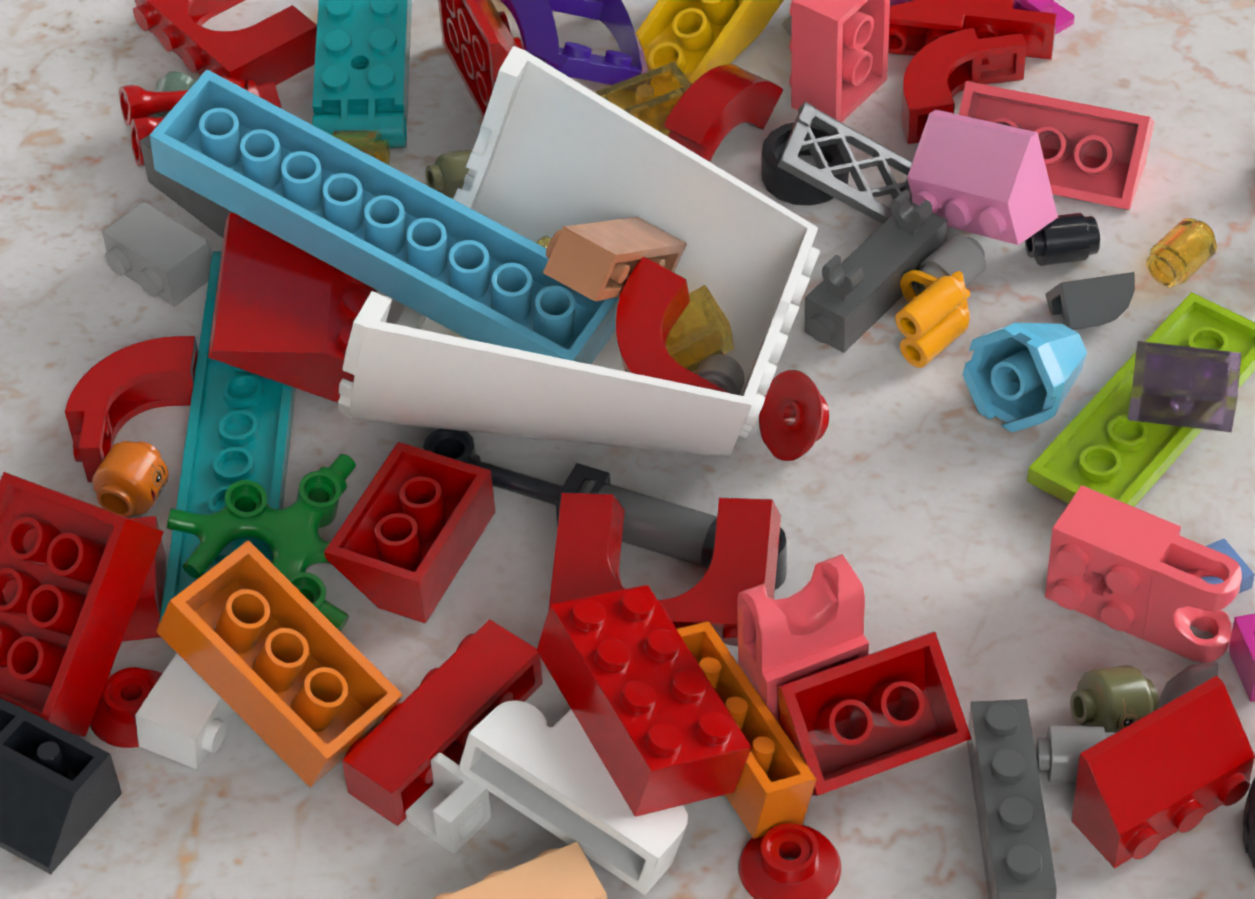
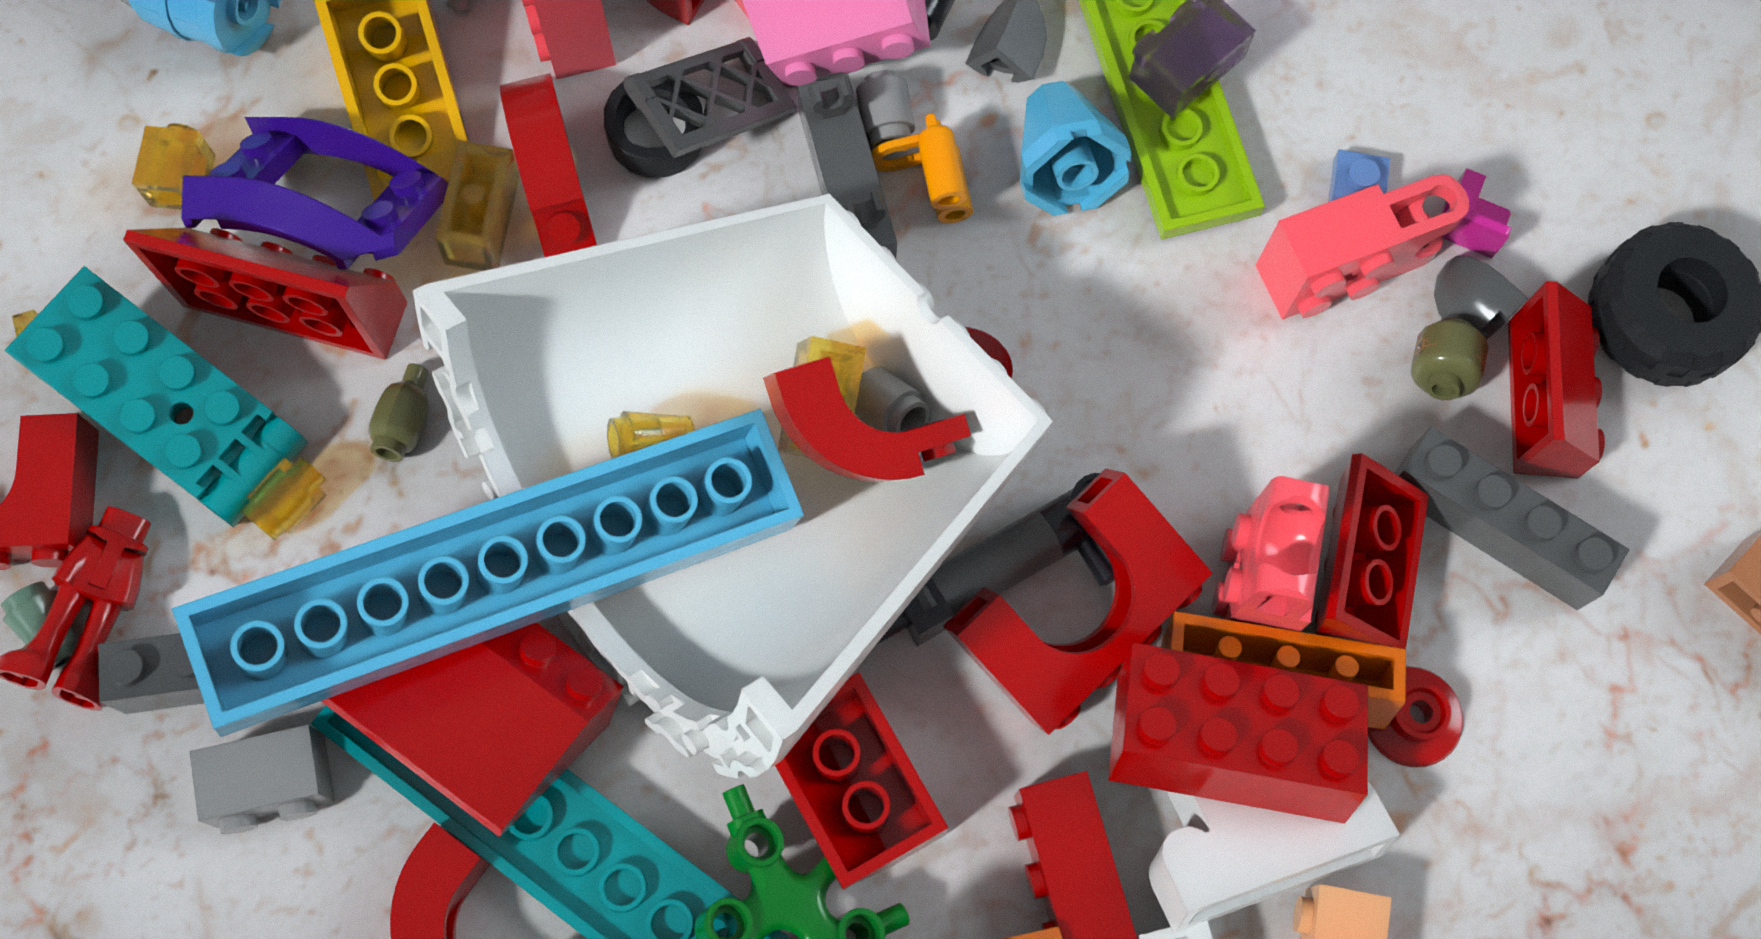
camera: 60 degrees left, 25 degrees up
nougat brick [543,217,687,301] -> none
light grey brick [1036,726,1116,783] -> none

